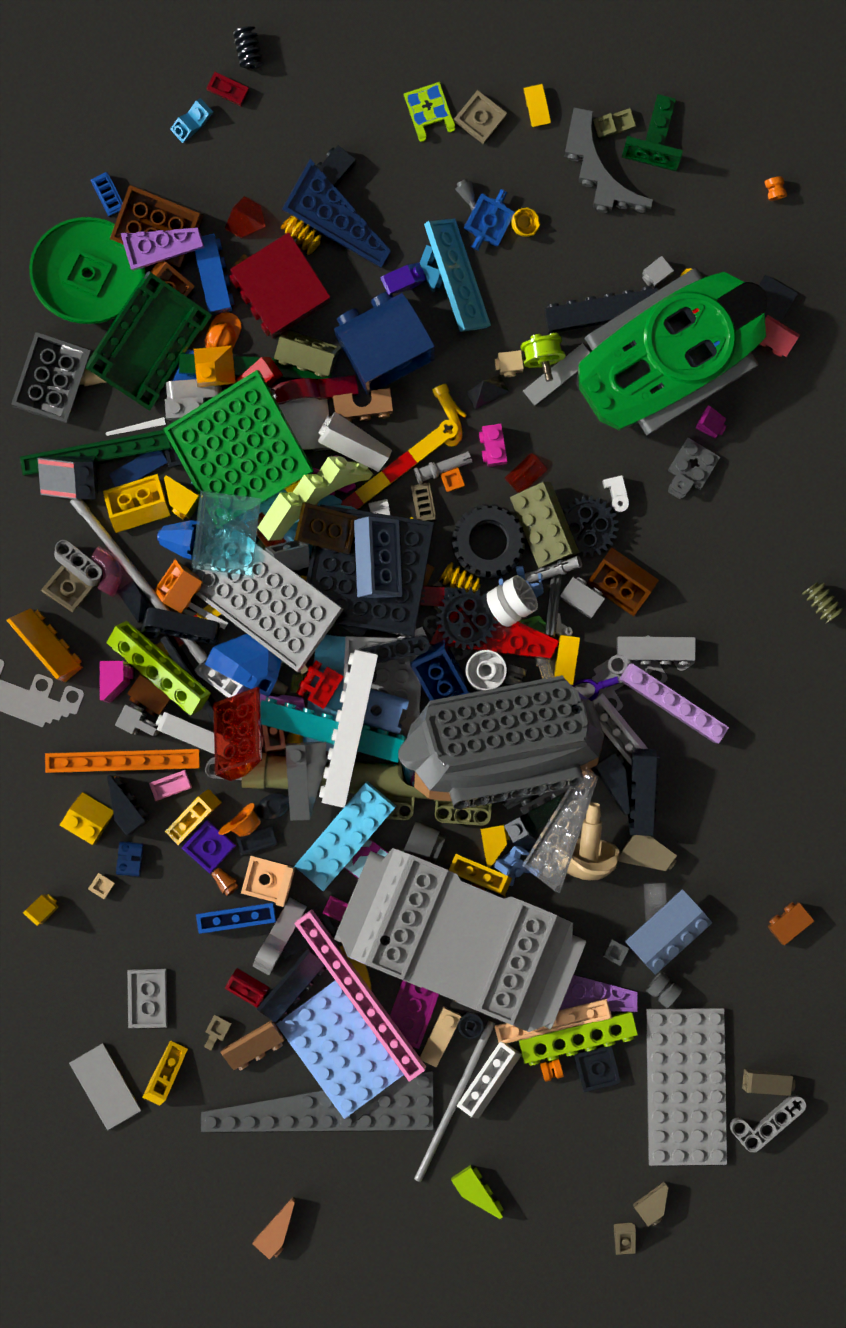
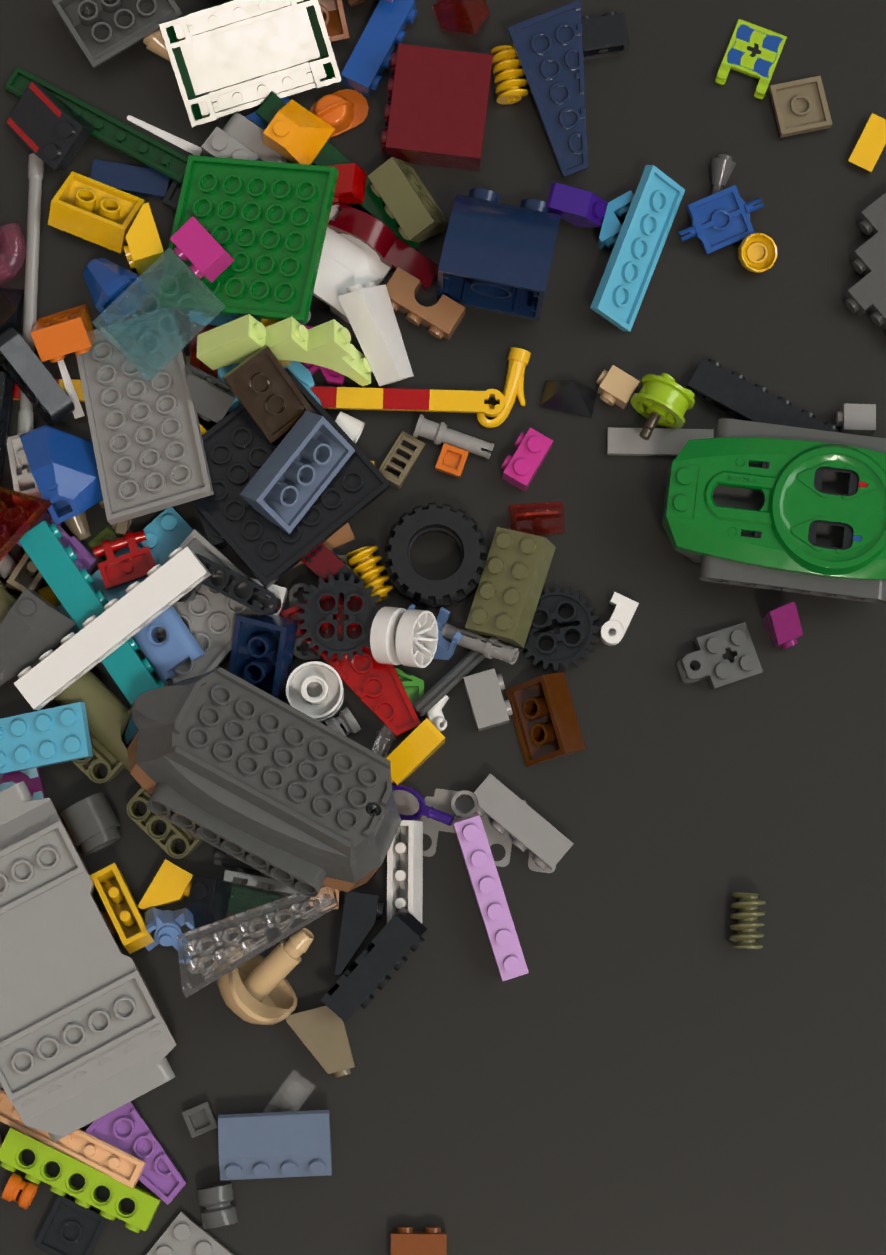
camera: 30 degrees right, 5 degrees down
none -> dark pink brick [170,216,234,283]

